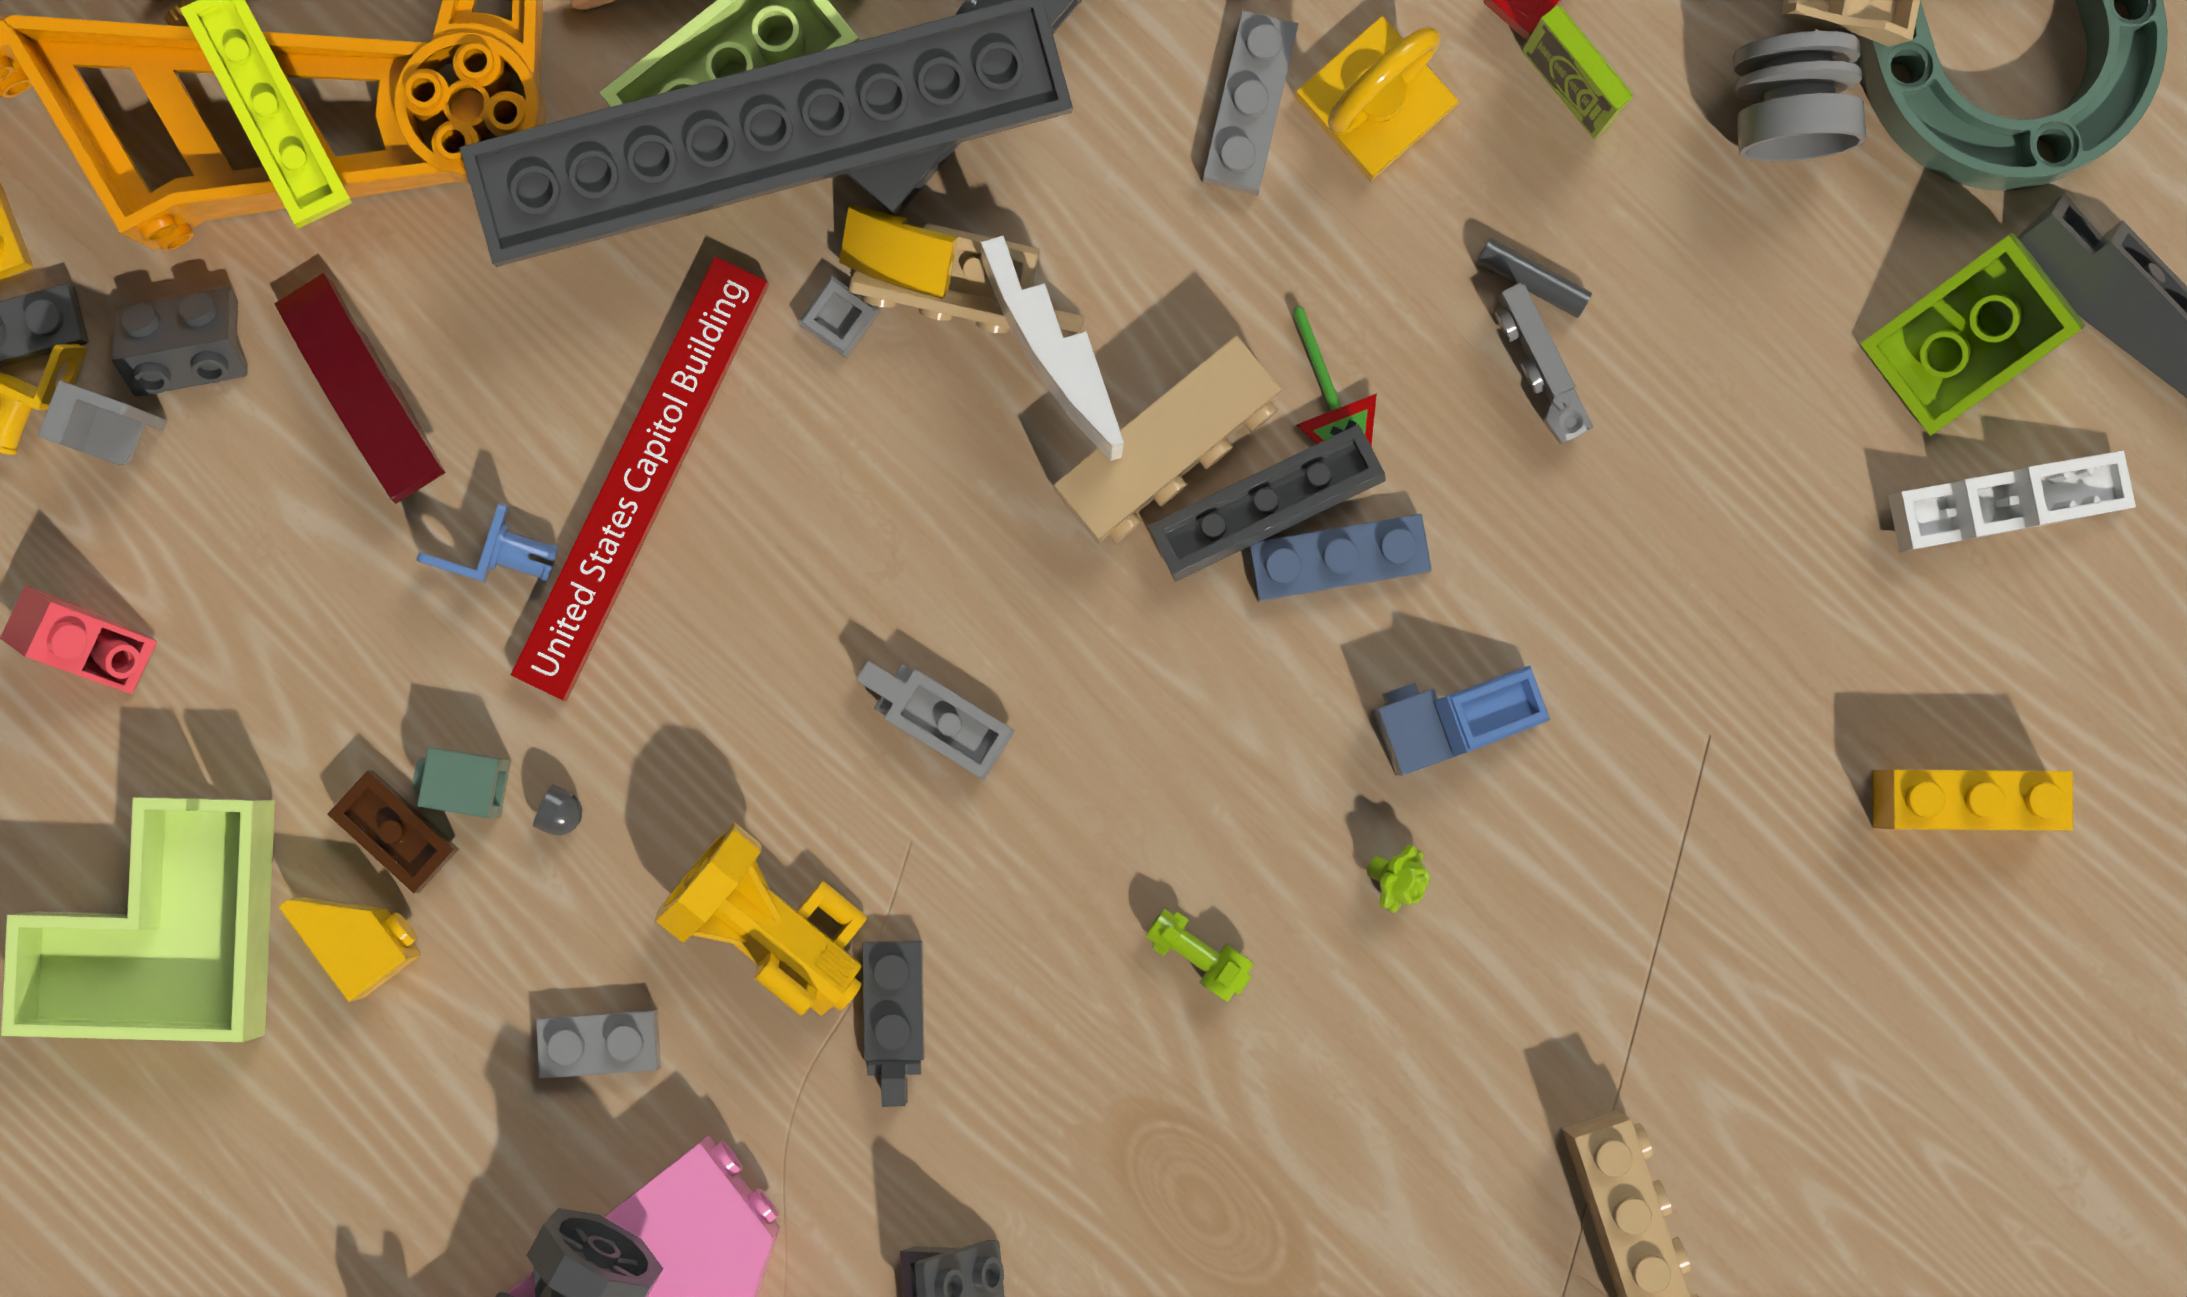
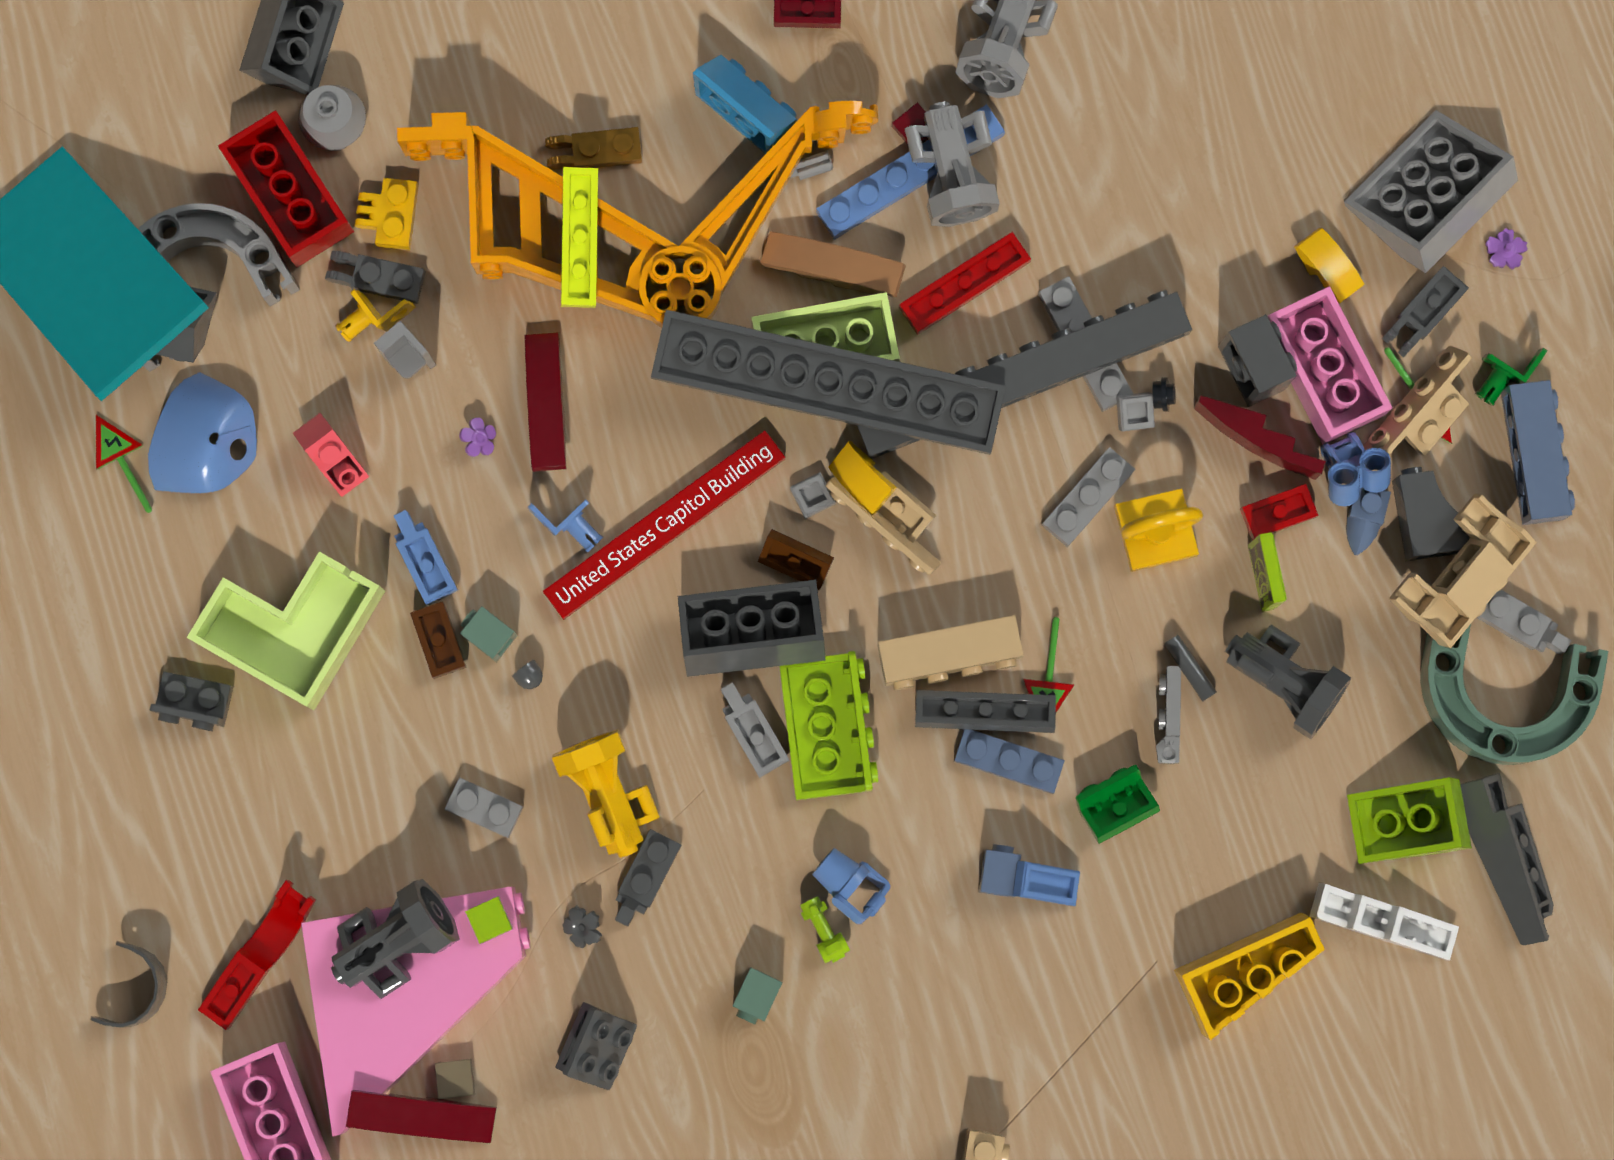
camera: 30 degrees right, 5 degrees down
dark grey bracket [112,286,248,396] -> none
yellow slope [278,897,421,1002] -> none
white slope [981,235,1124,461] -> none
lime plant [1367,844,1430,914] -> none
light grey wheel [1733,31,1866,162] -> none
yellow brick [1873,770,2073,831] -> none
none -> dark grey bracket [149,671,234,731]
none -> medium blue hinge [394,510,458,606]
none -> medium lavender plant [459,418,496,457]
none -> lime tile [465,896,513,944]
none -> dark grey plant [562,905,602,948]
none -> dark grey brick [677,580,826,677]
none -> sand green brick [733,967,783,1024]
none -> reddish brown plate [757,529,834,590]
none -> lime bracket [779,651,879,801]
none -> medium blue piece [812,848,890,924]
none -> green bracket [1075,765,1160,844]
none -> yellow wedge [1174,912,1325,1041]
none -> dark grey piece [1225,625,1351,739]

